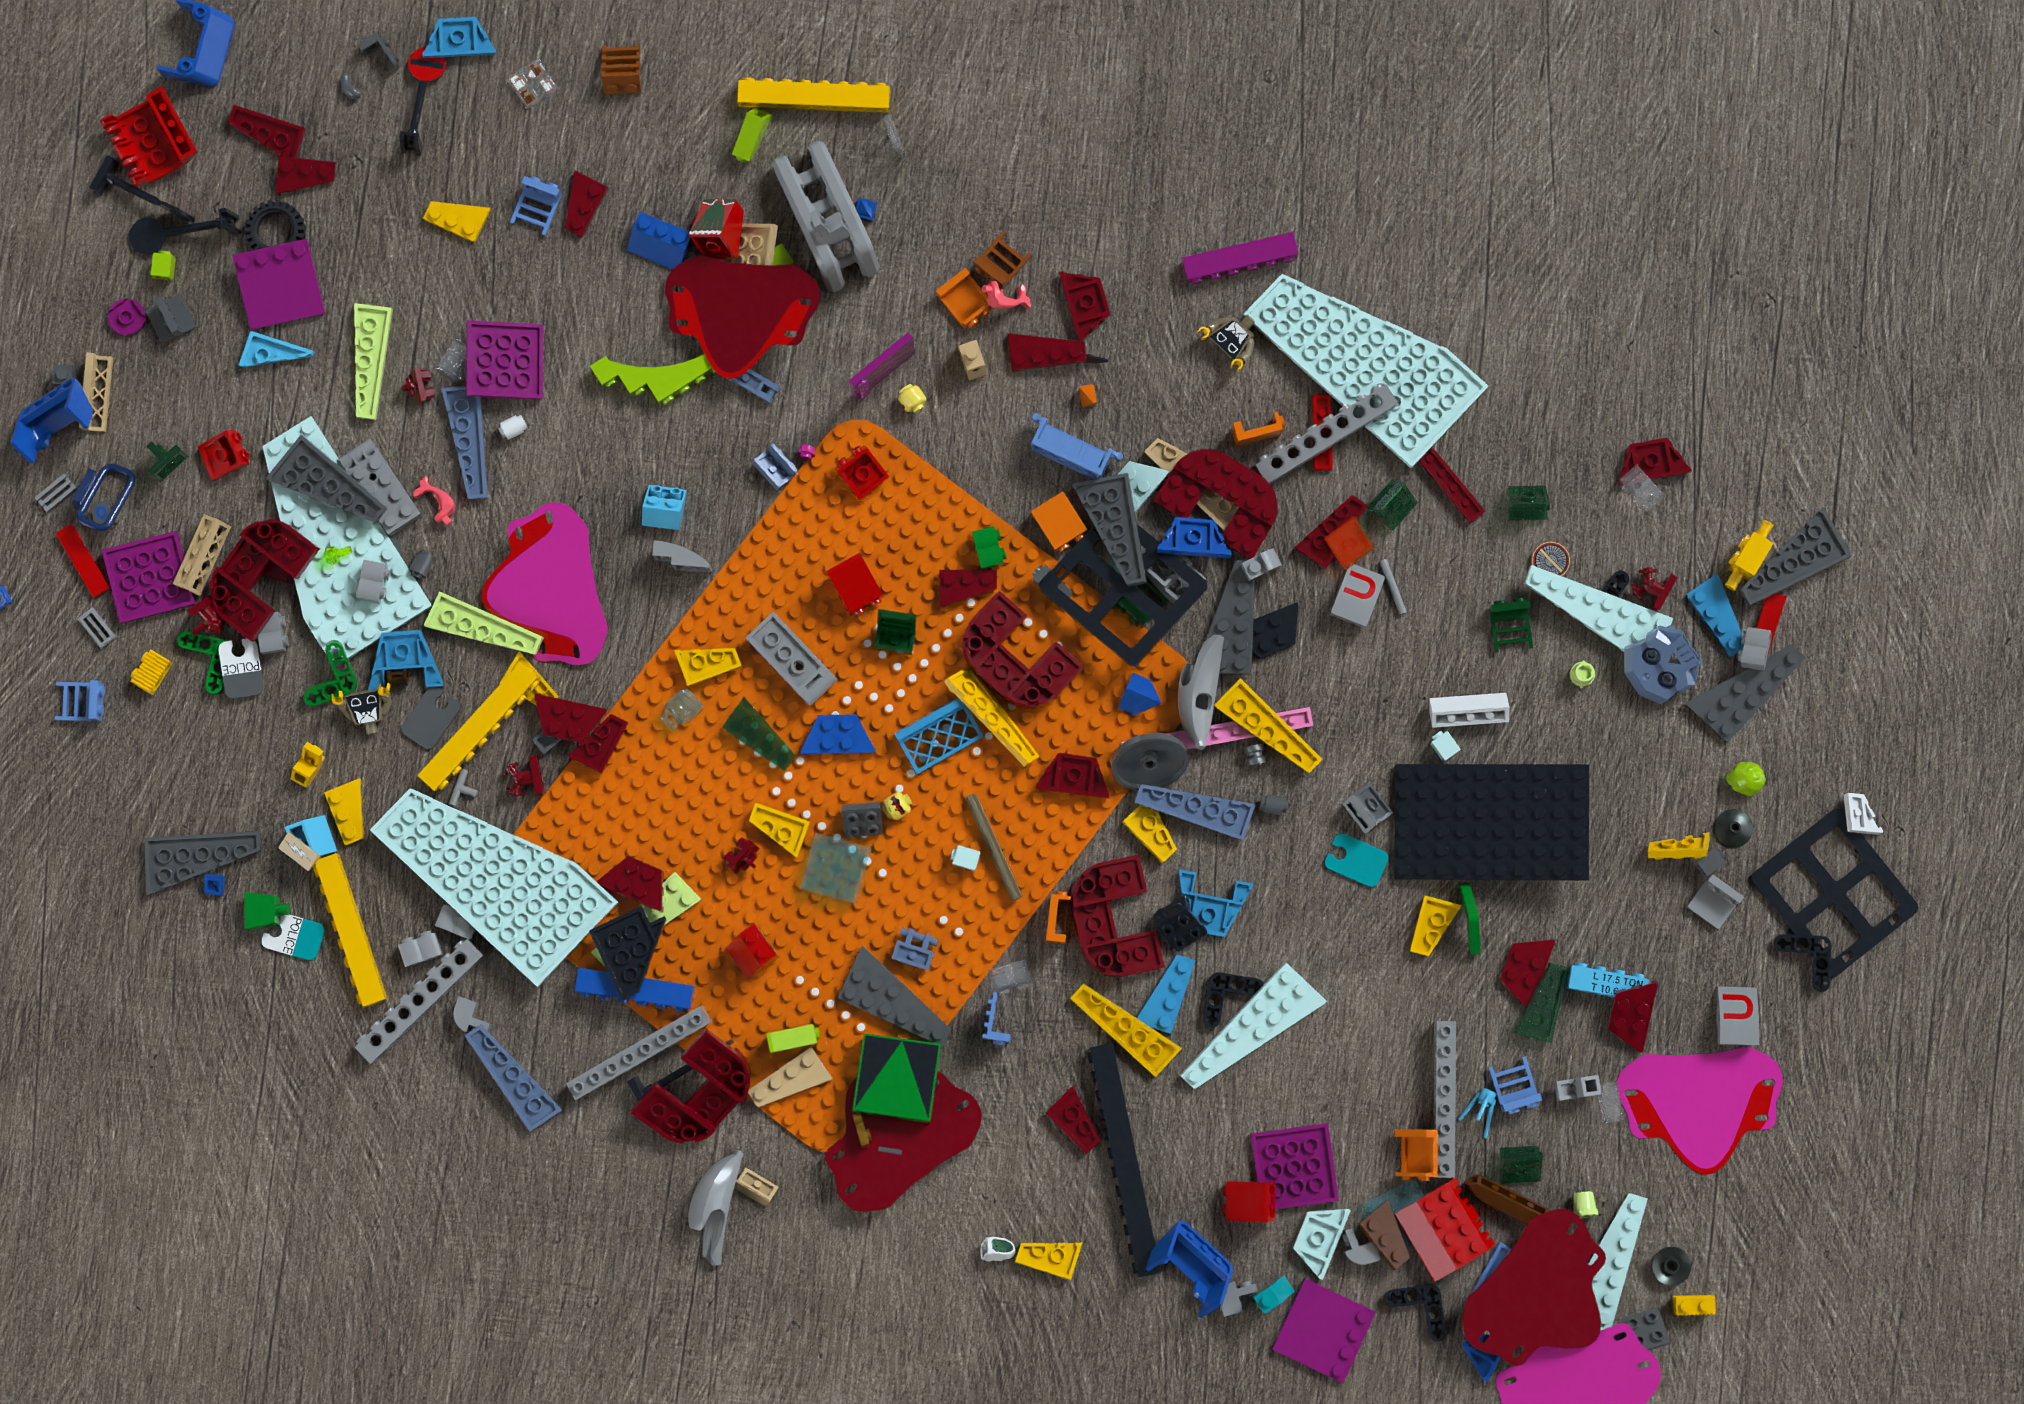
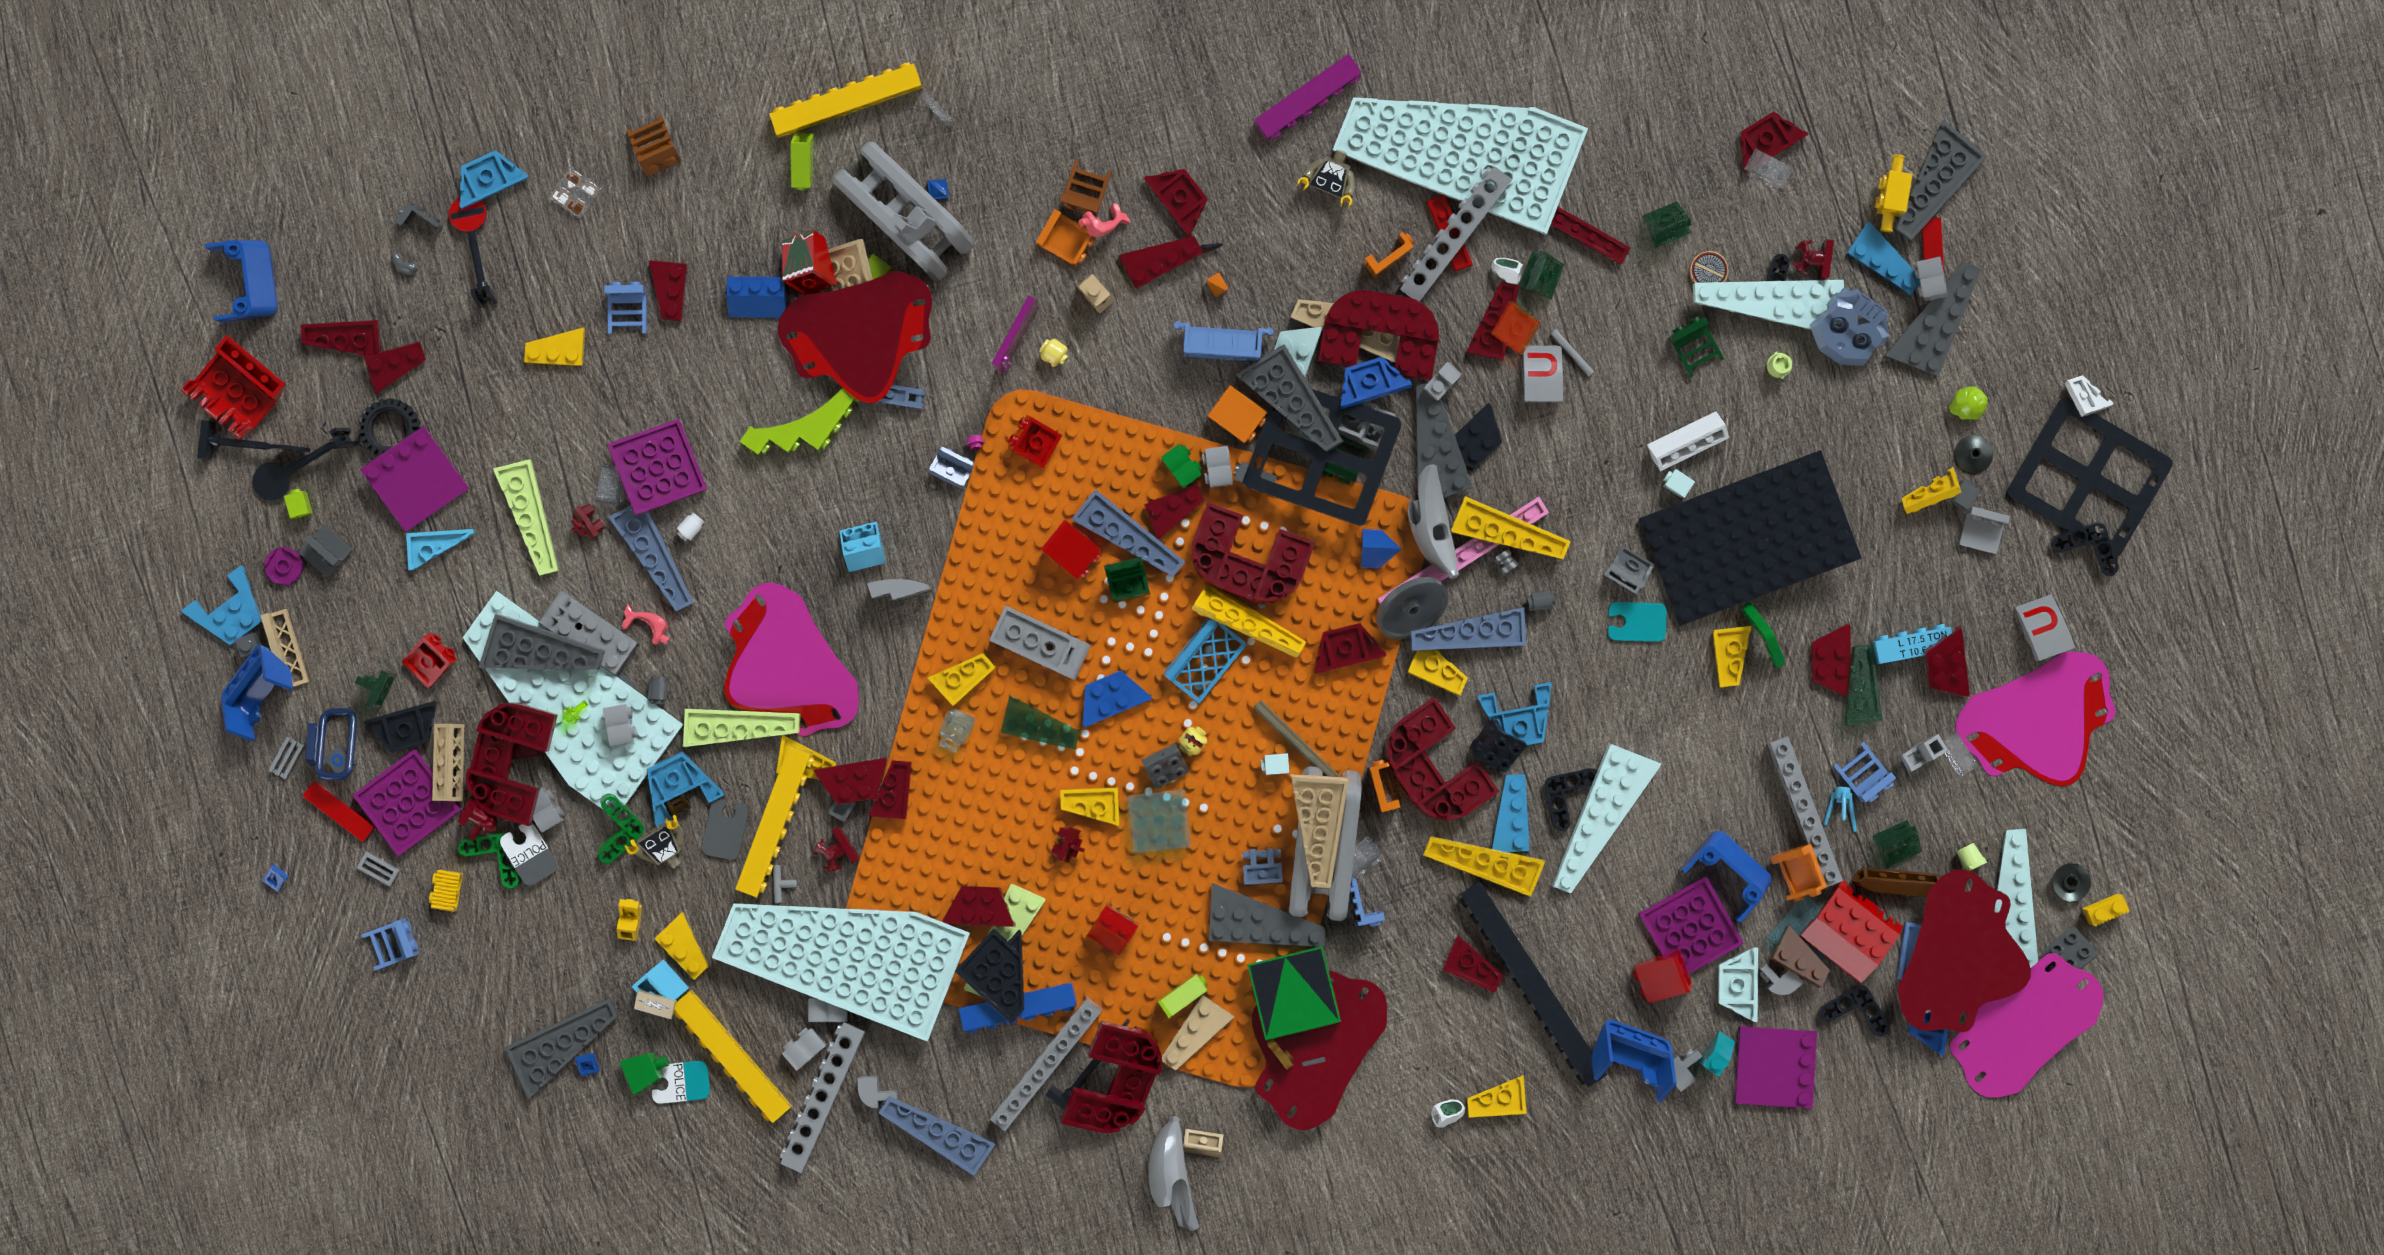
camera: 20 degrees left, 5 degrees up
none -> dark azure wing [181,565,262,645]
none -> black wing [364,701,437,753]
none -> sand blue wing [1072,490,1185,577]
none -> light grey brick [1202,446,1233,488]
none -> light grey beam [1289,766,1361,921]
none -> tan wing [1290,774,1349,888]
none -> white rock [1491,258,1523,285]
none -> blue windscreen [1679,831,1771,923]

